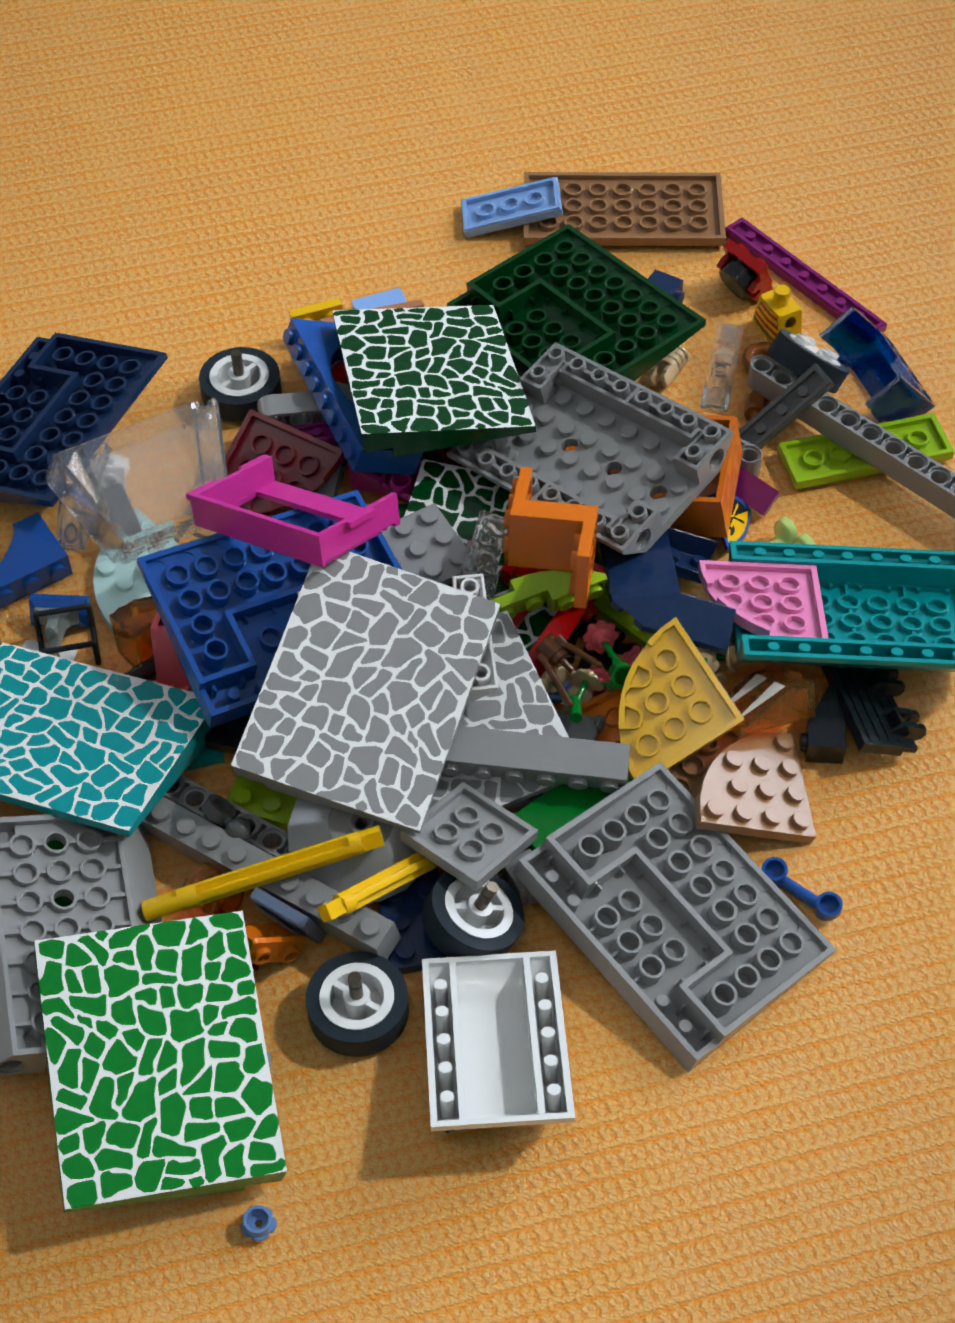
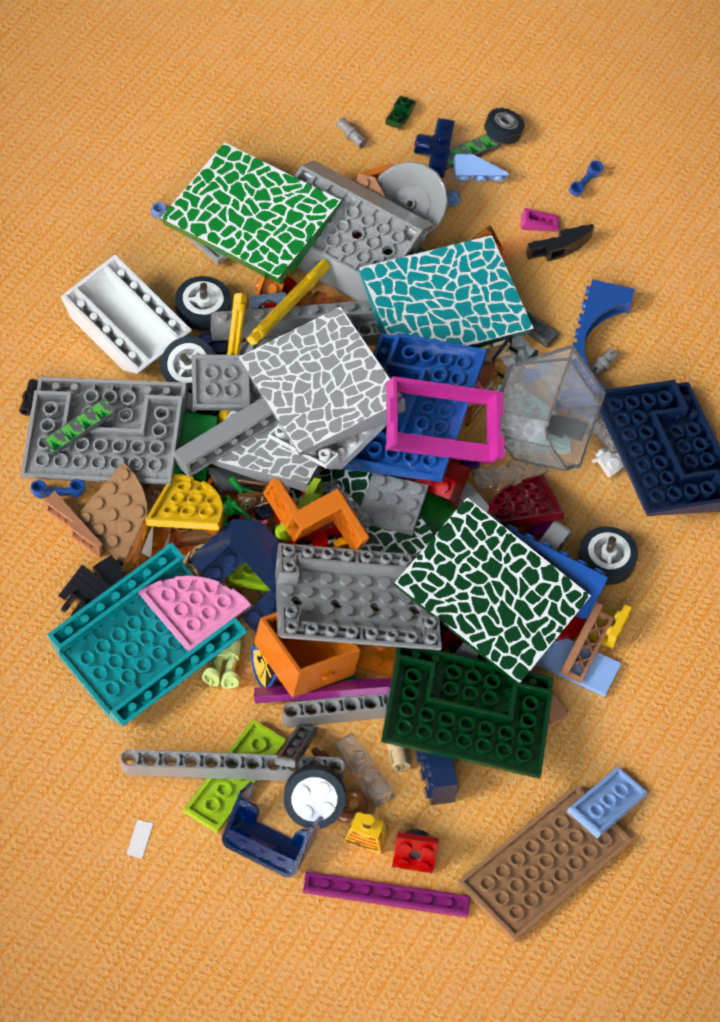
camera: 130 degrees right, 5 degrees up
none -> black pin [19,379,38,416]
none -> tile [42,398,117,456]
none -> nougat slope [44,491,103,557]

